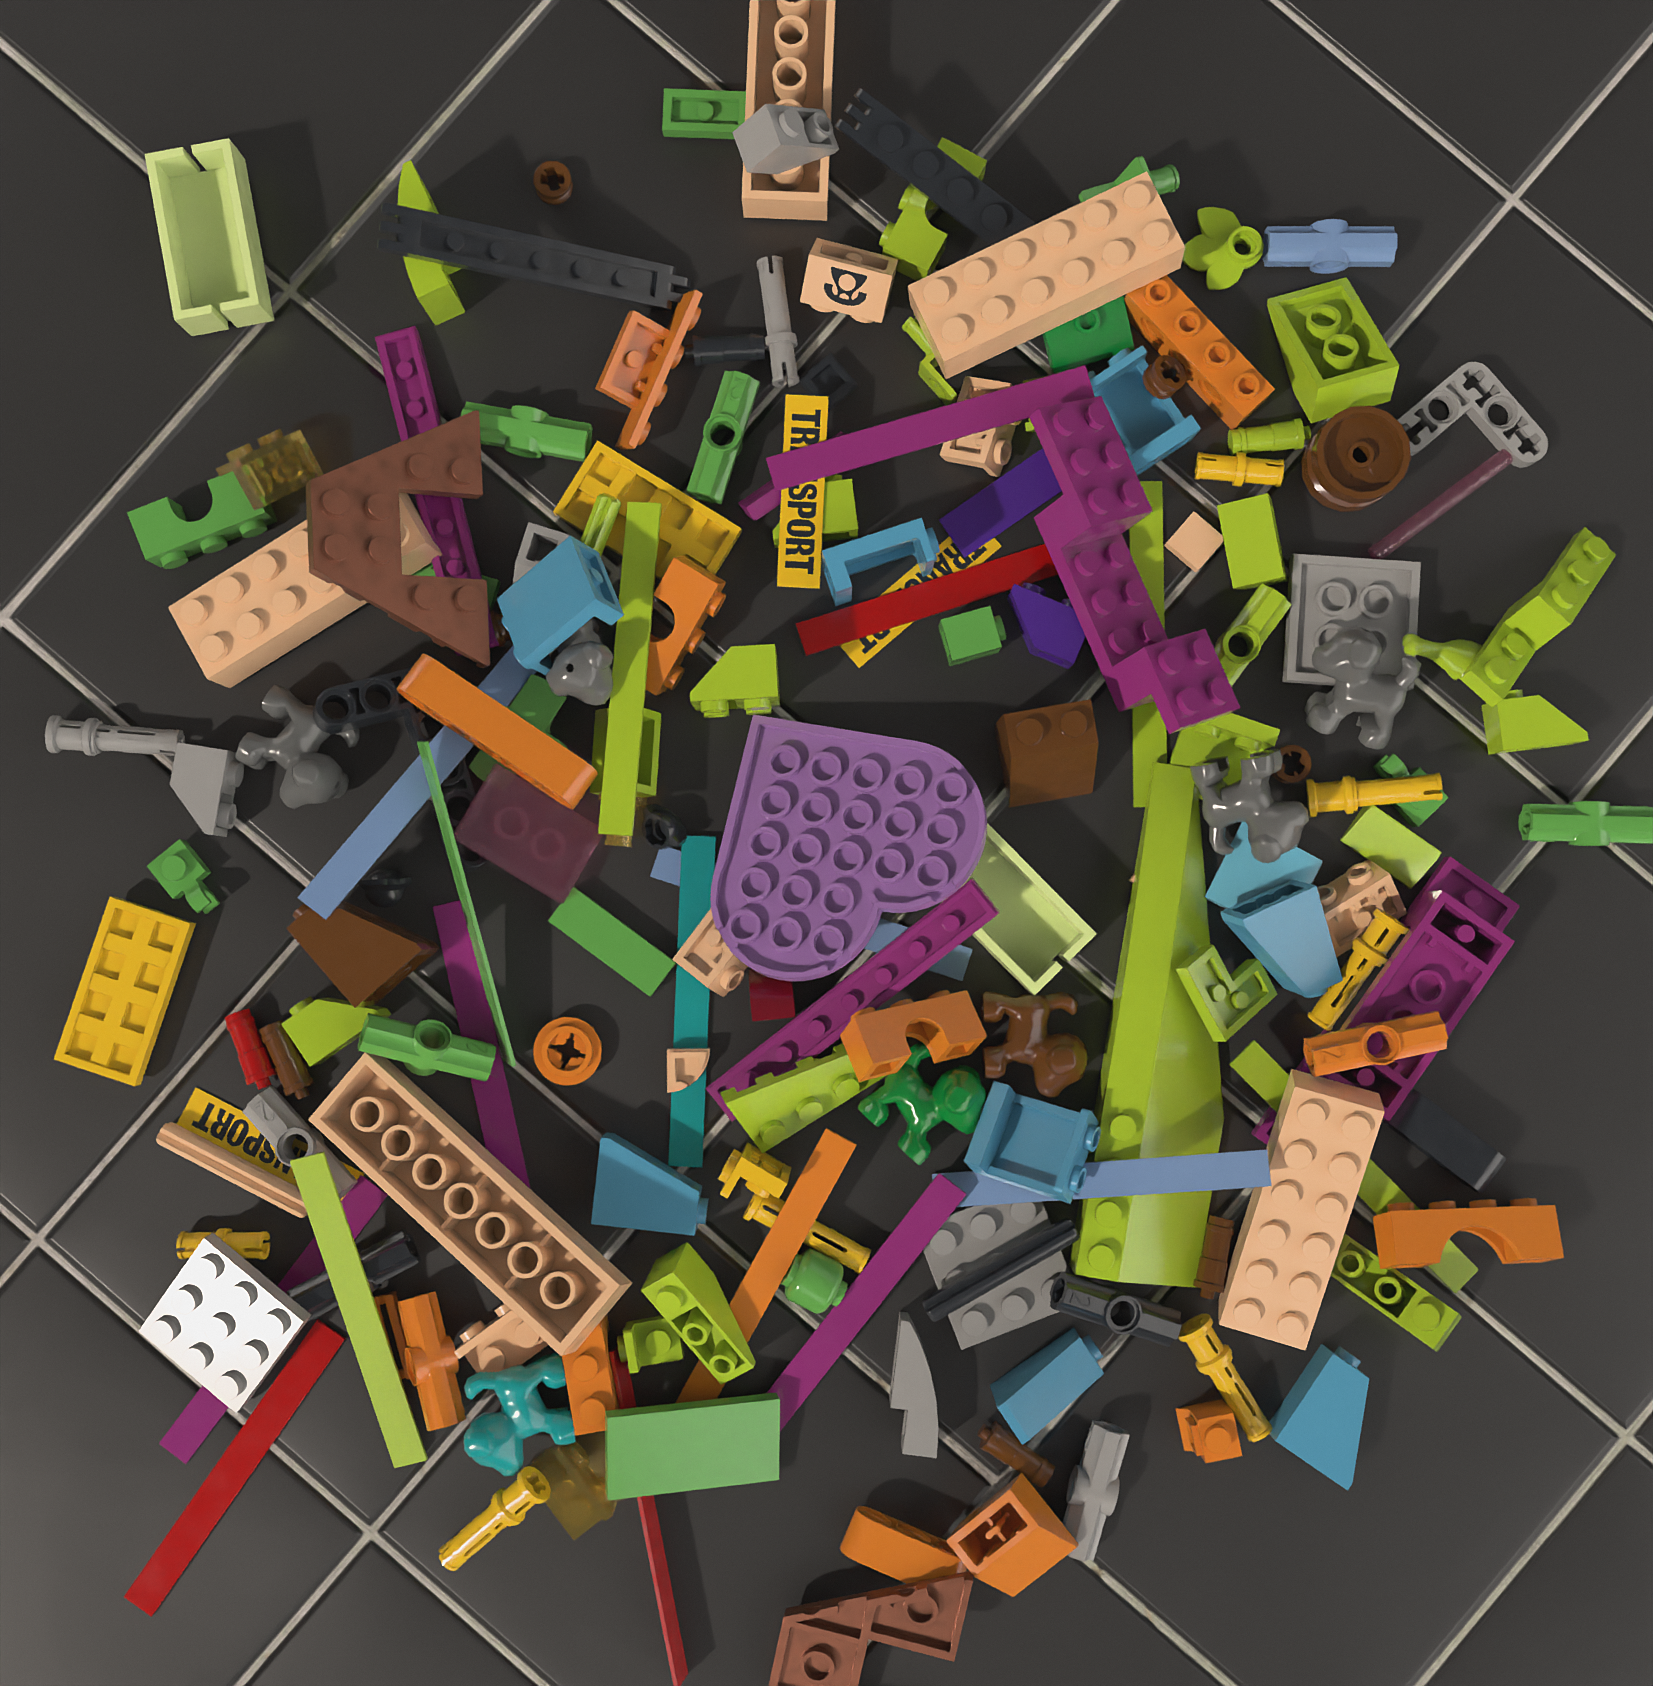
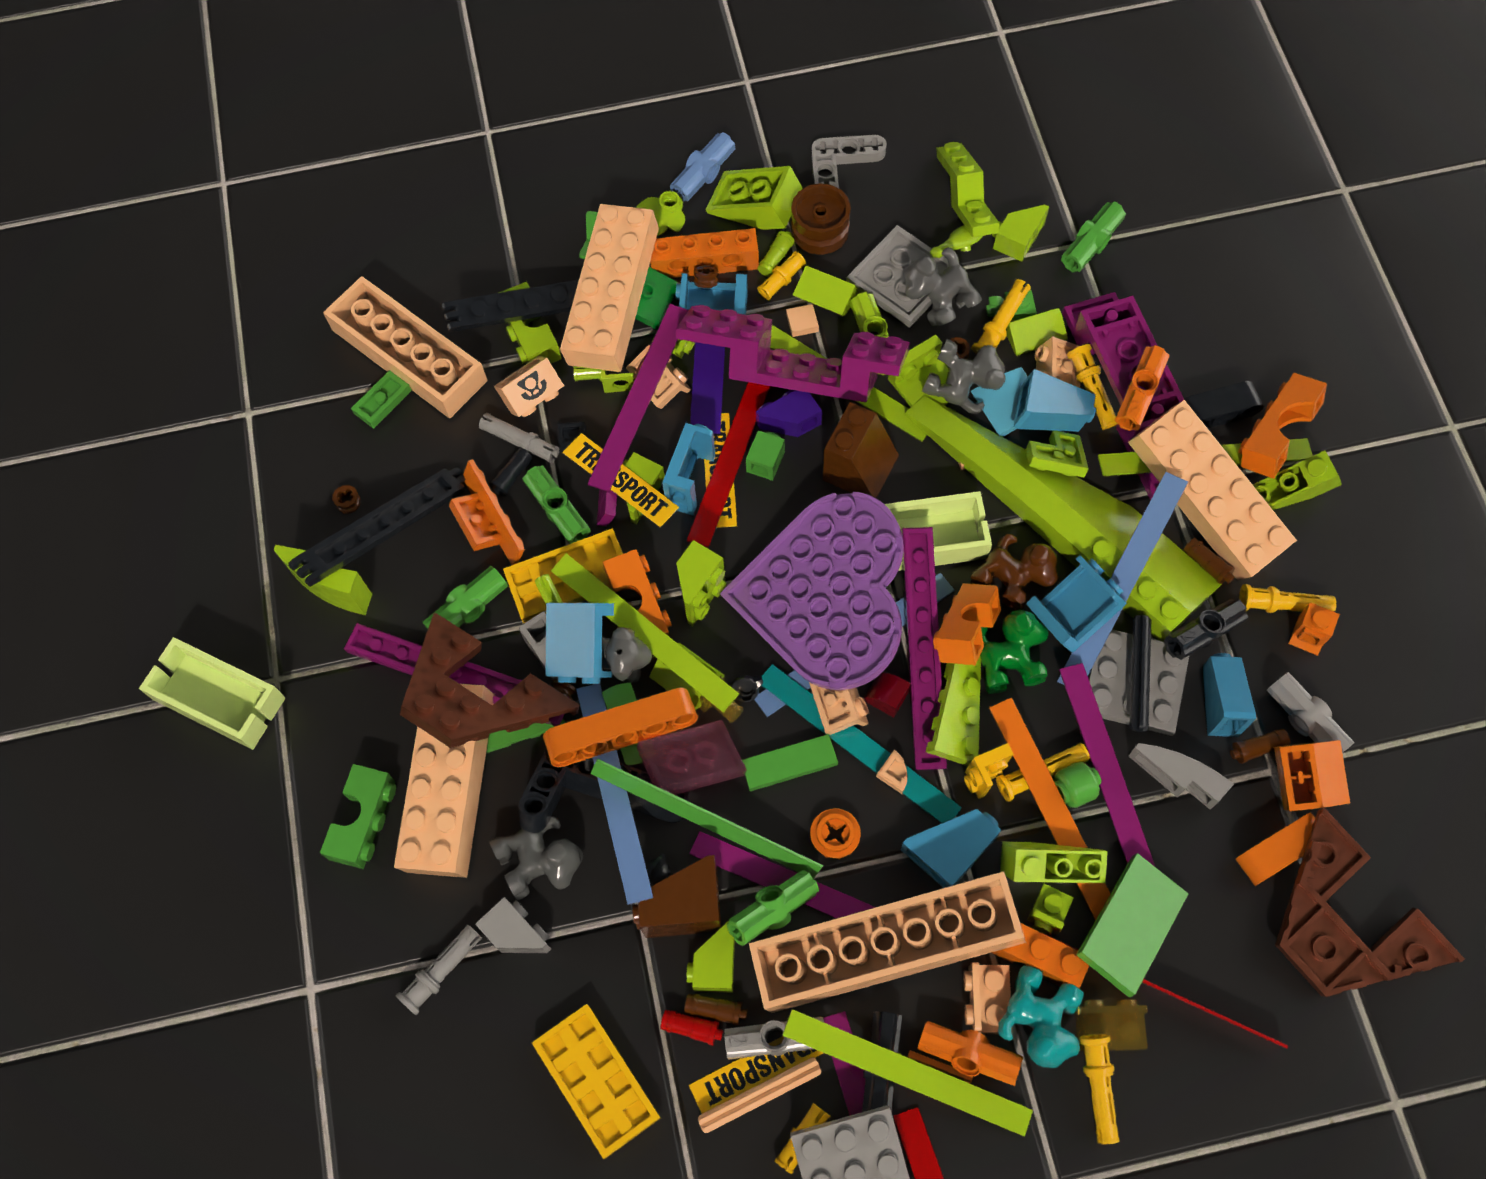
camera: 50 degrees left, 20 degrees down
bright green plate [147,839,220,914] -> none
clear yellow bracket [216,429,323,511] -> none
light grey slope [732,104,839,174] -> none
dark azure slope [1269,1344,1369,1491] -> none
clear pink bar [1368,449,1513,560] -> none

